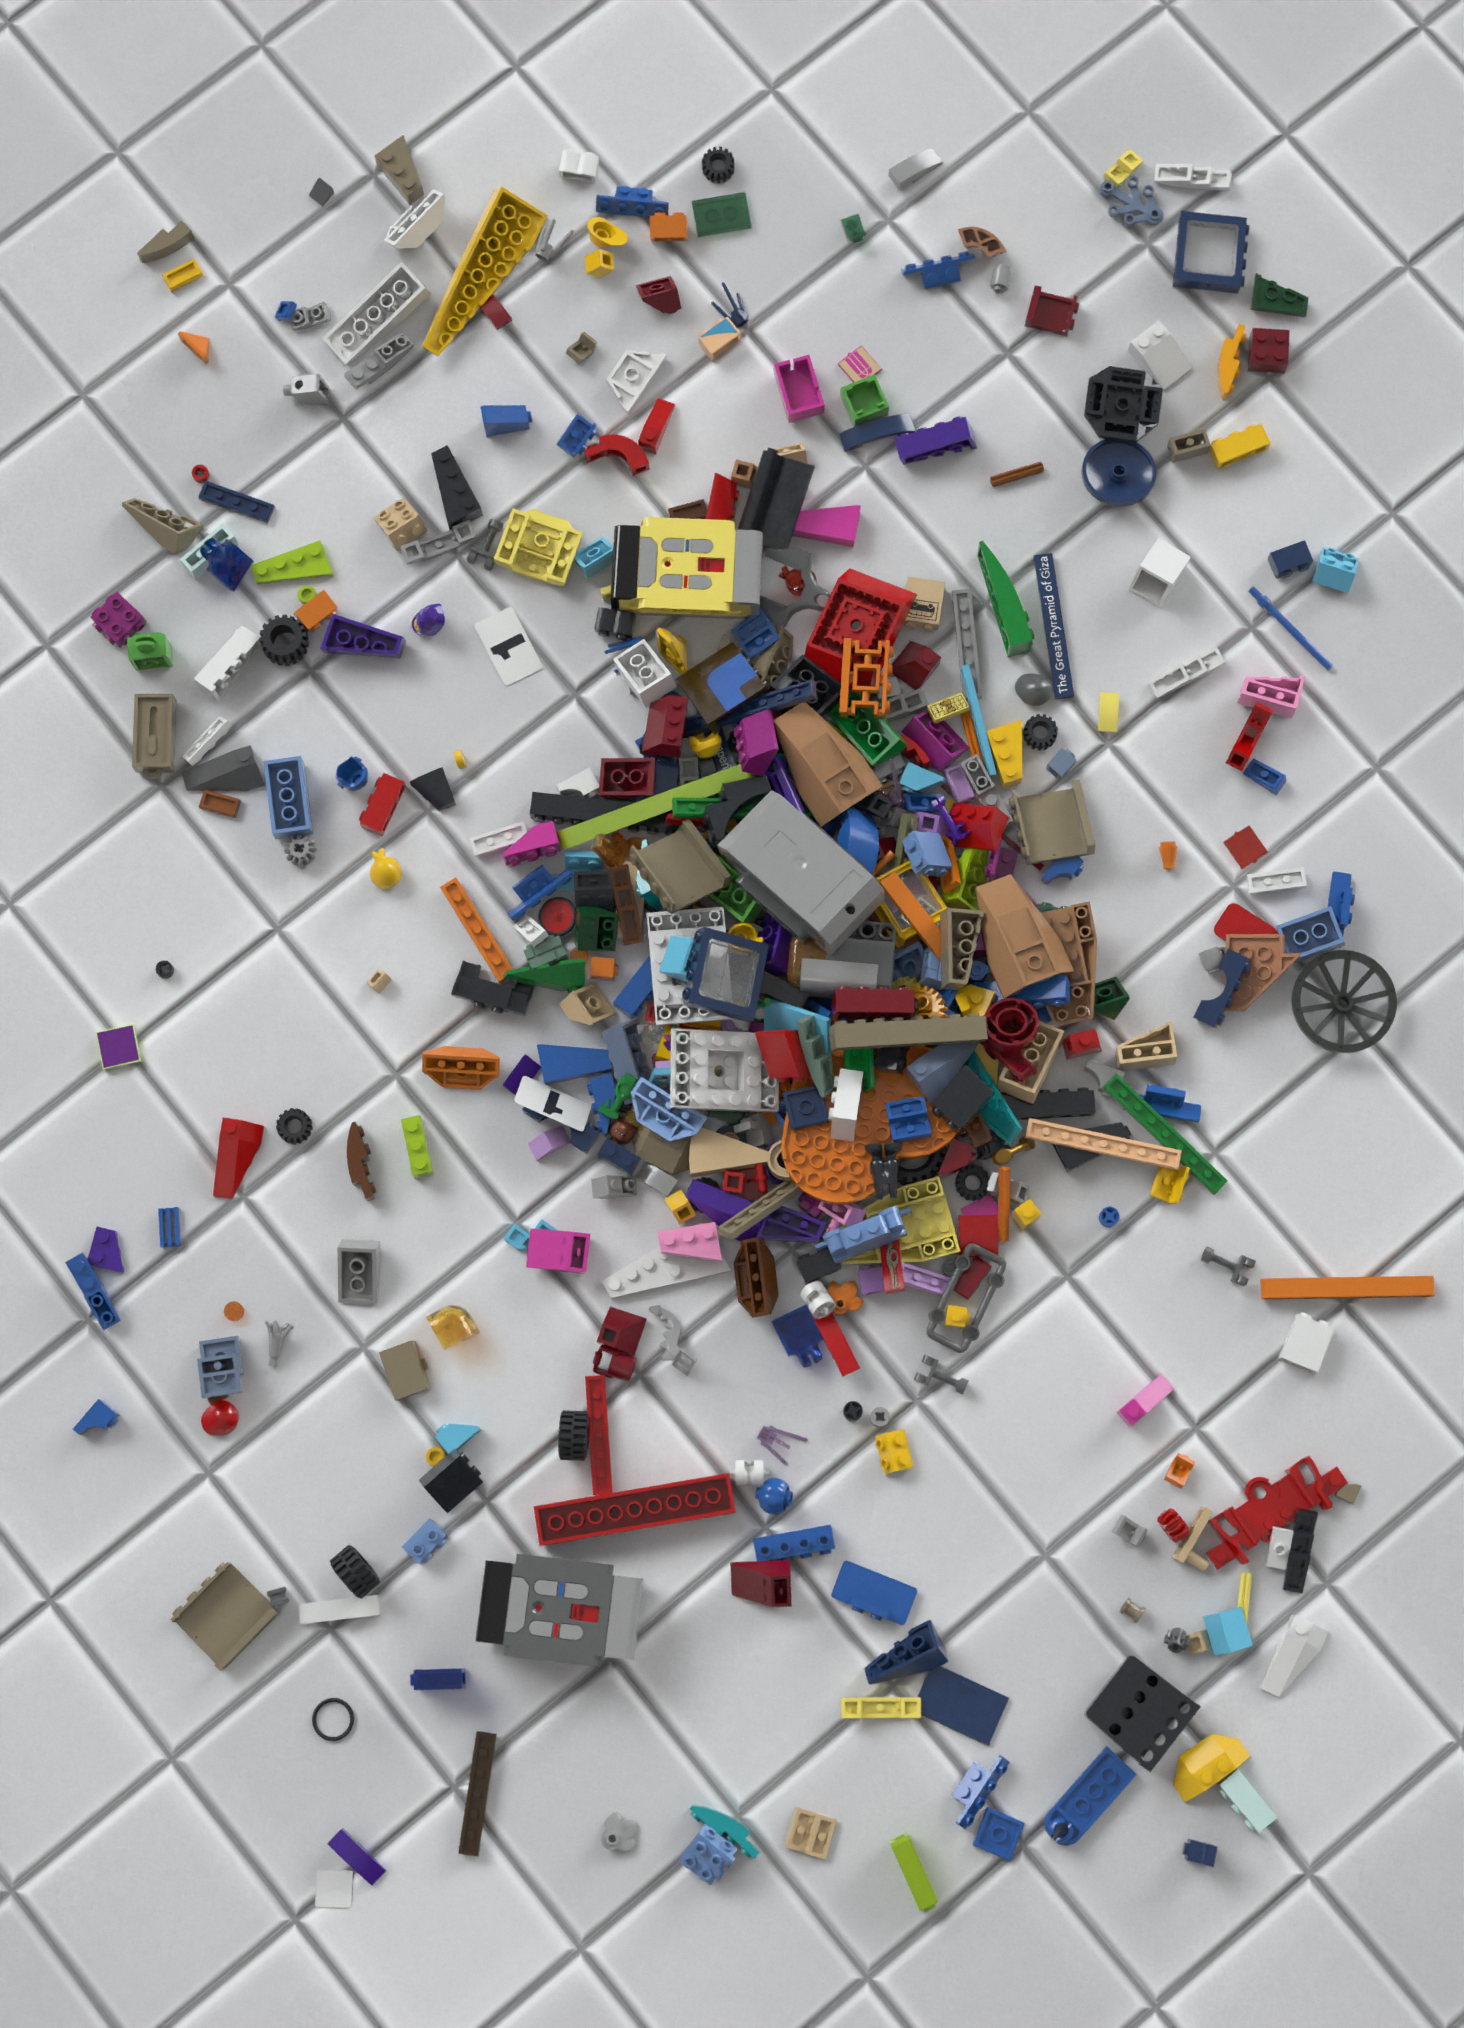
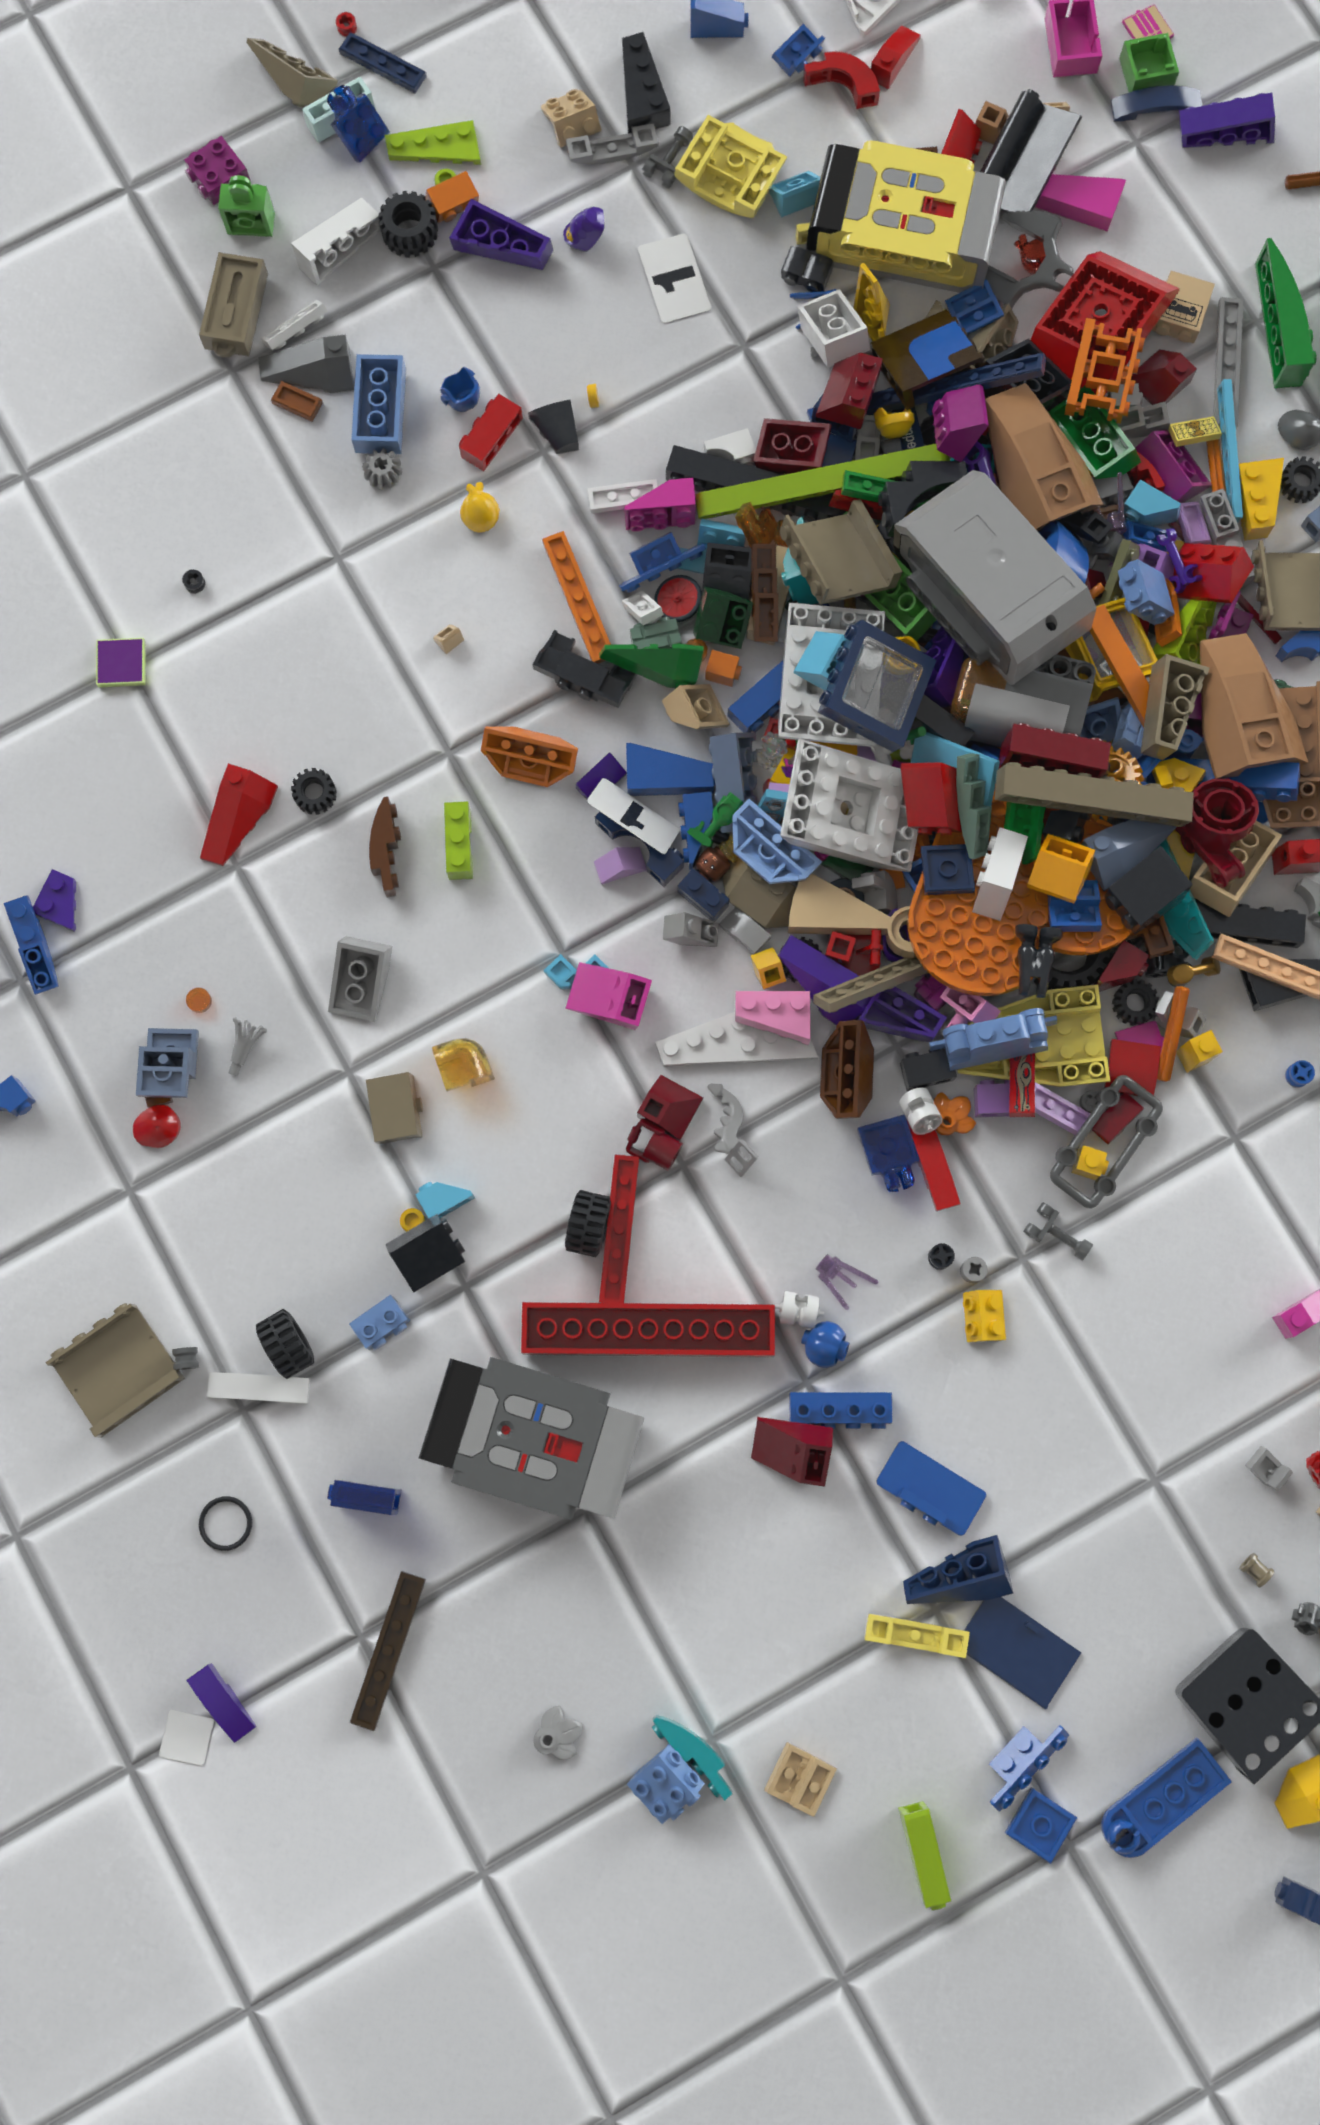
camera: 10 degrees right, 0 degrees up
blue tile [158,1207,181,1248] -> none
none -> light orange slope [1027,834,1095,904]

